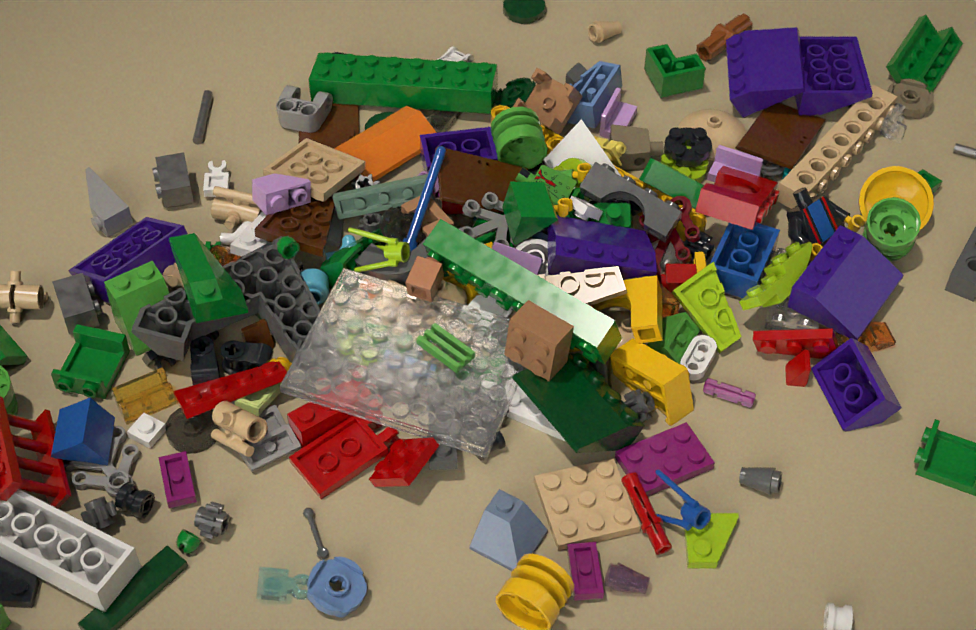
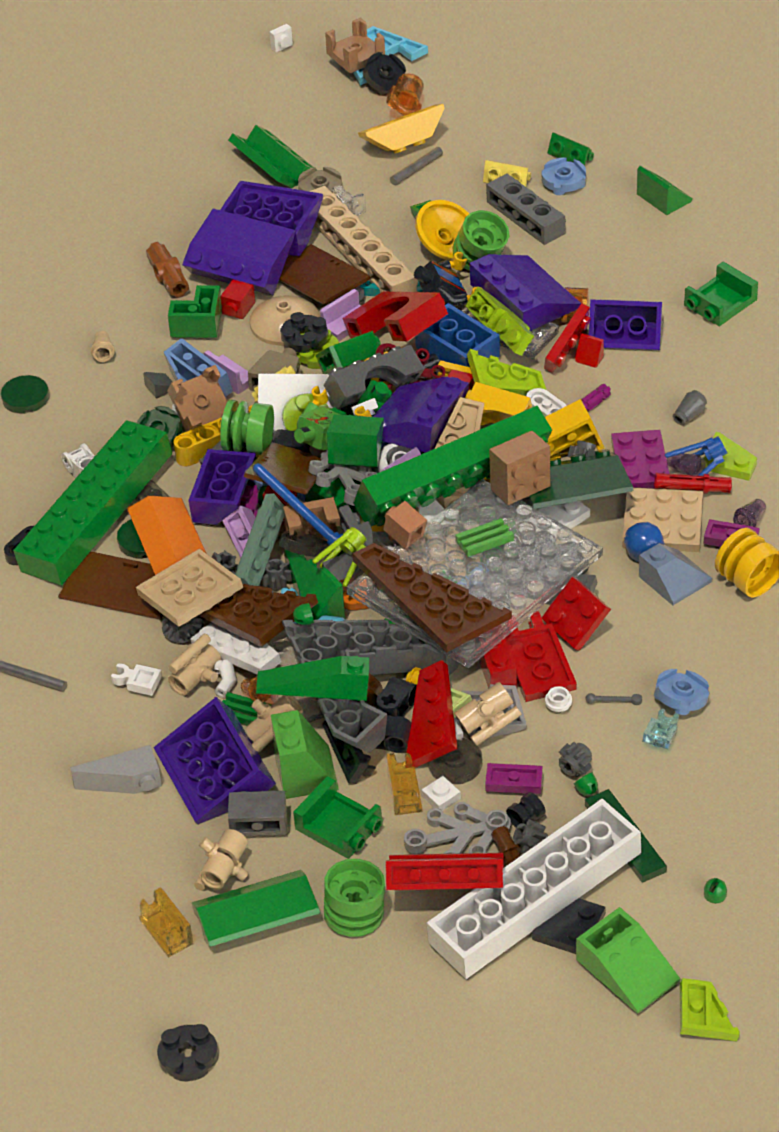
camera: 65 degrees left, 5 degrees down
blue slope [51,398,115,465] -> none
flat silver brick [152,152,194,208] -> none
lavender slope [252,173,311,215] -> none
light grey piece [276,85,333,133] -> none
none -> red brick [220,279,255,319]
none -> reddish brown wing [352,543,512,653]
none -> reddish brown axle [491,826,521,865]
none -> white plate [545,687,572,712]
none -> blue hair [624,522,665,562]
none -> cone [667,453,706,476]

